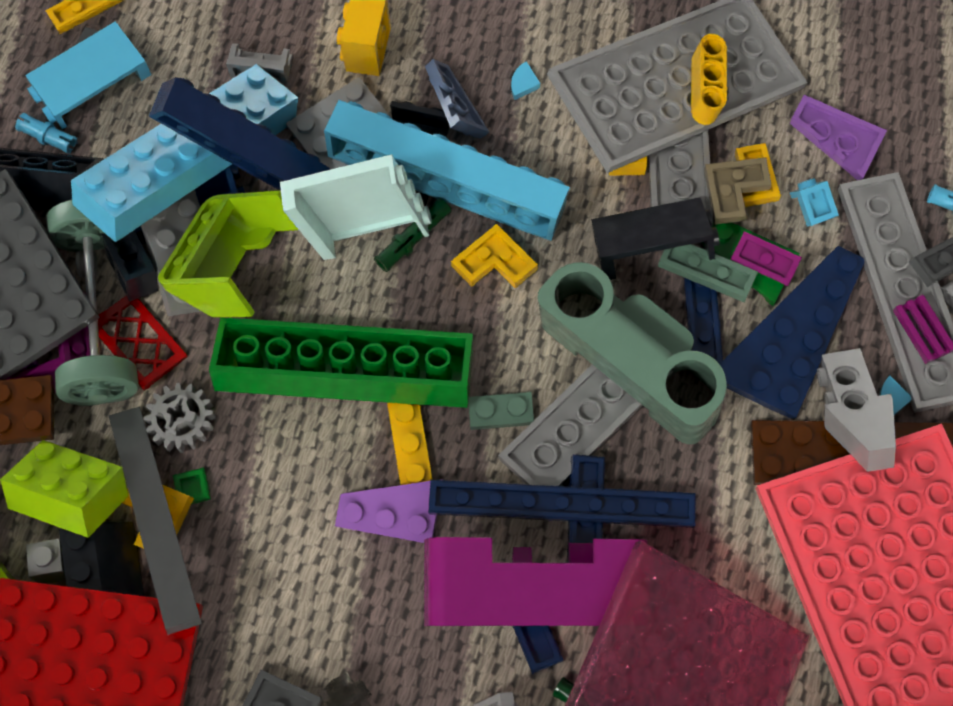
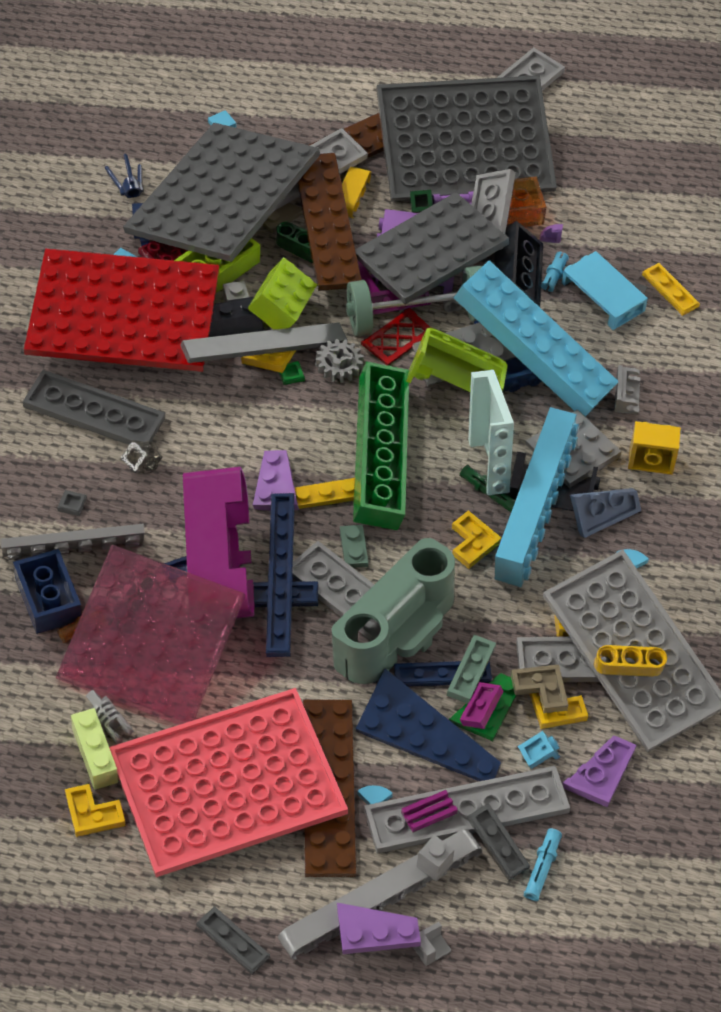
camera: 80 degrees right, 15 degrees down
black brick [102,230,158,302] -> none
dark blue brick [149,77,330,191] -> none
black panel [591,197,719,280] -> none
light grey brick [817,348,896,472] -> none

